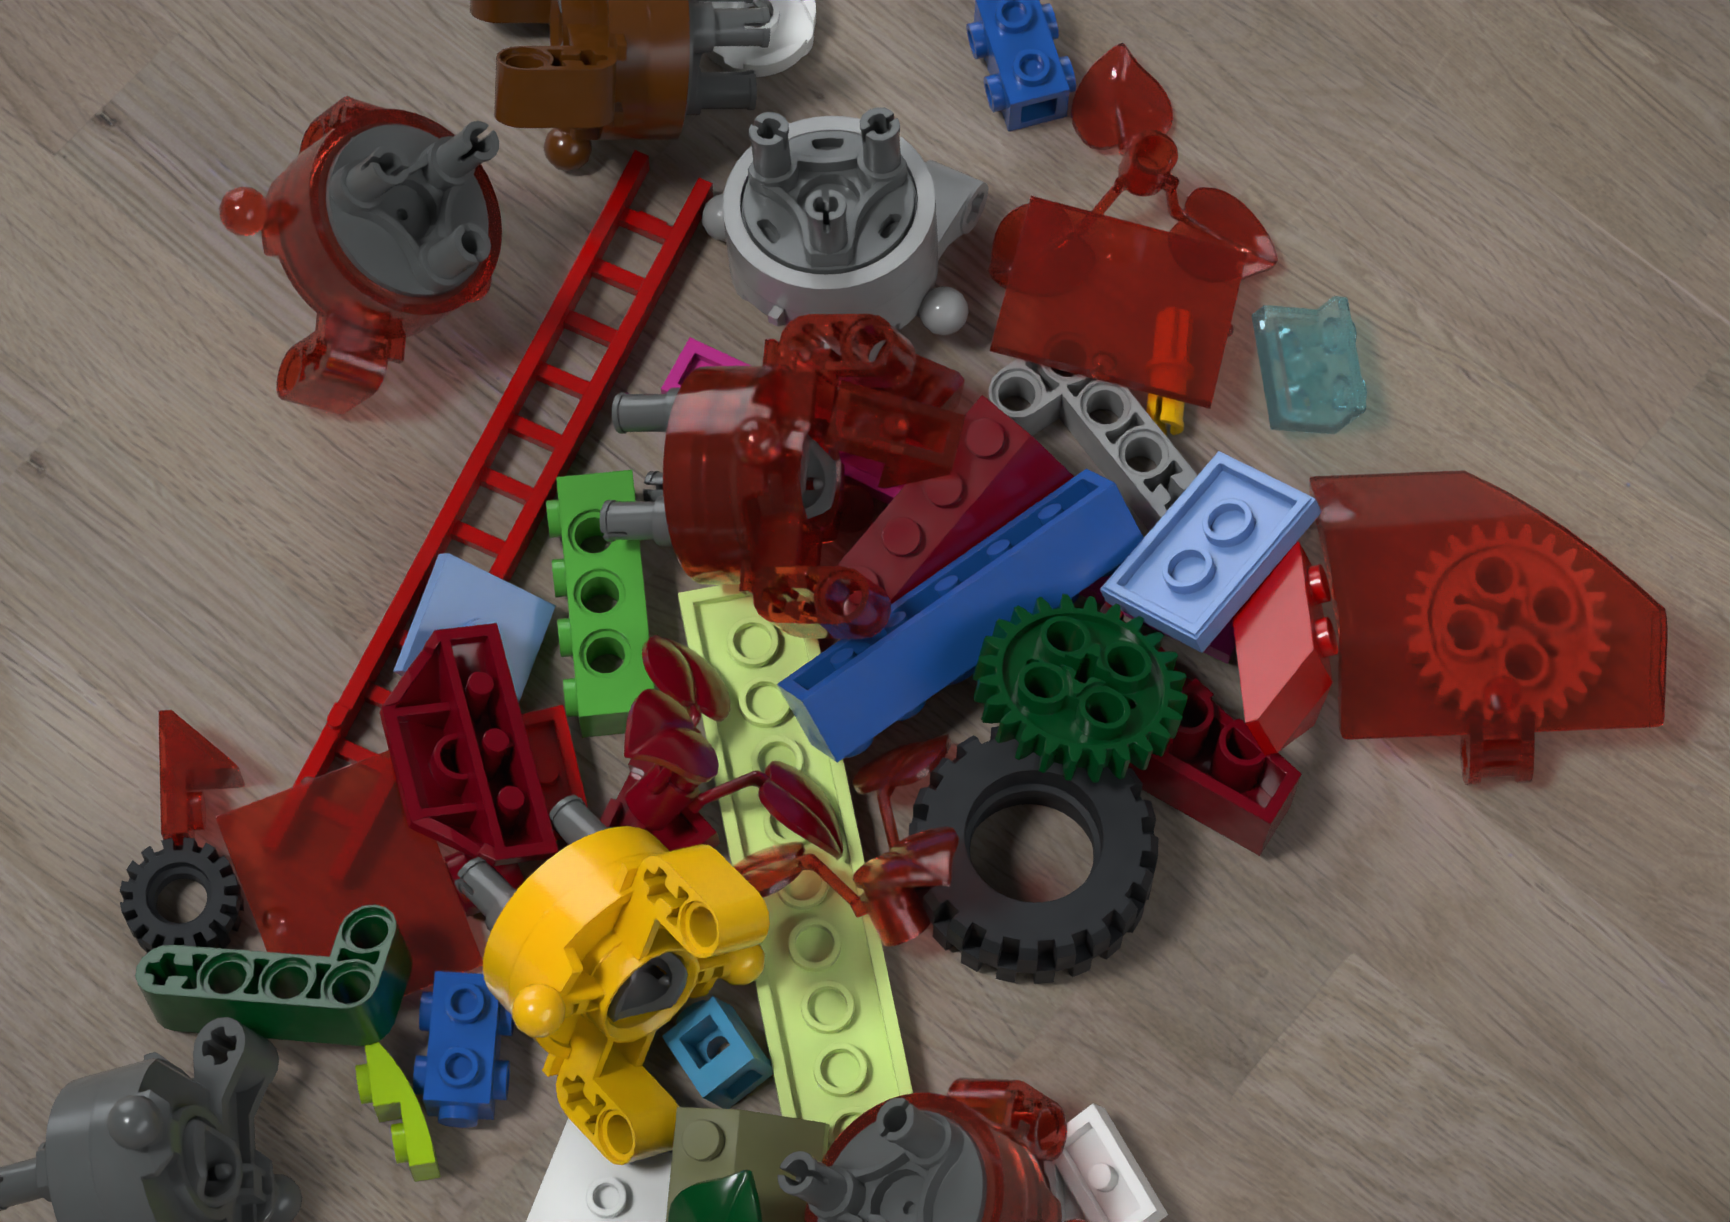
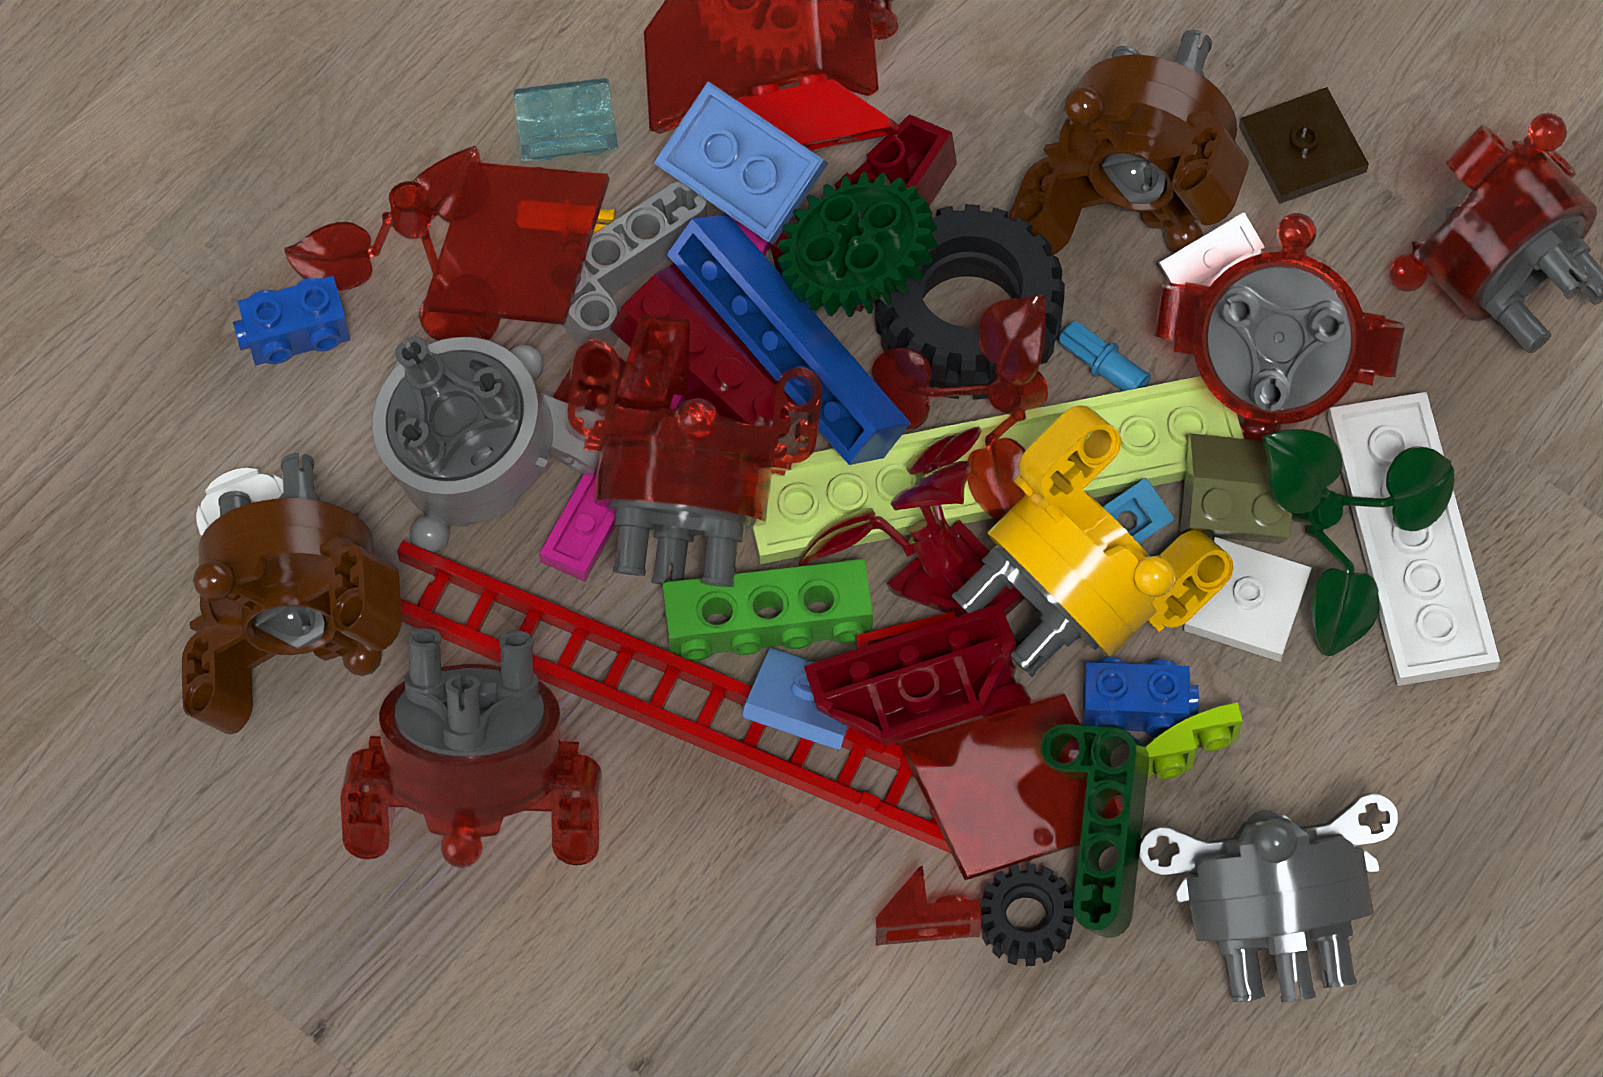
camera: 90 degrees left, 5 degrees down
none -> reddish brown piece [1009,30,1249,255]
none -> dark azure axle [1059,321,1151,391]

